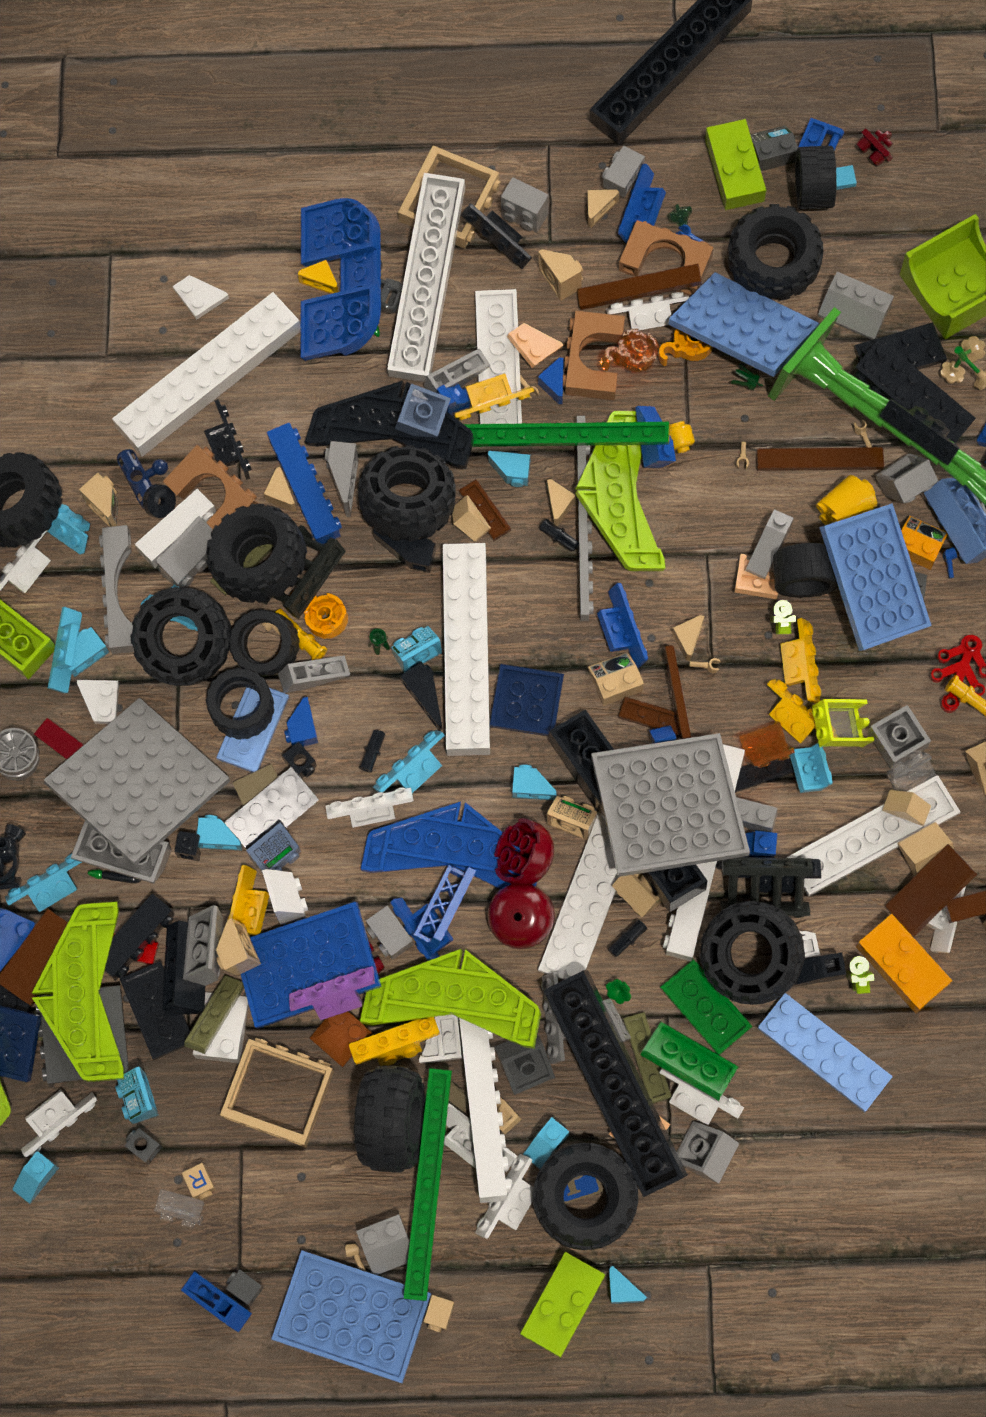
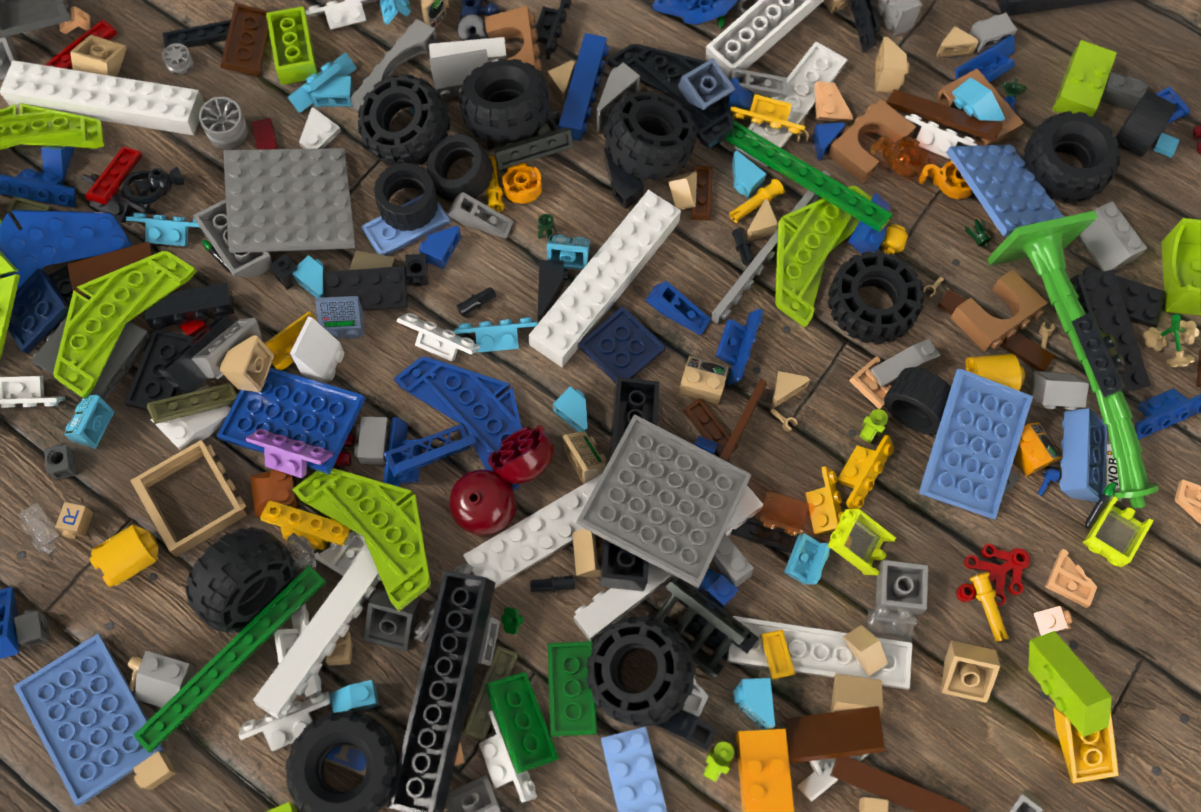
camera: 30 degrees right, 5 degrees down
none -> yellow cylinder [89,524,158,587]
none -> clear bracket [287,532,316,577]
none -> blue slope [645,281,711,335]
none -> yellow pin [729,178,784,223]
none -> medium azure slope [733,678,775,730]
none -> yellow tile [760,629,795,680]
none -> black tyre [828,251,925,344]
none -> medium nougat arch [950,270,1048,353]
none -> medium azure slope [952,77,1005,121]

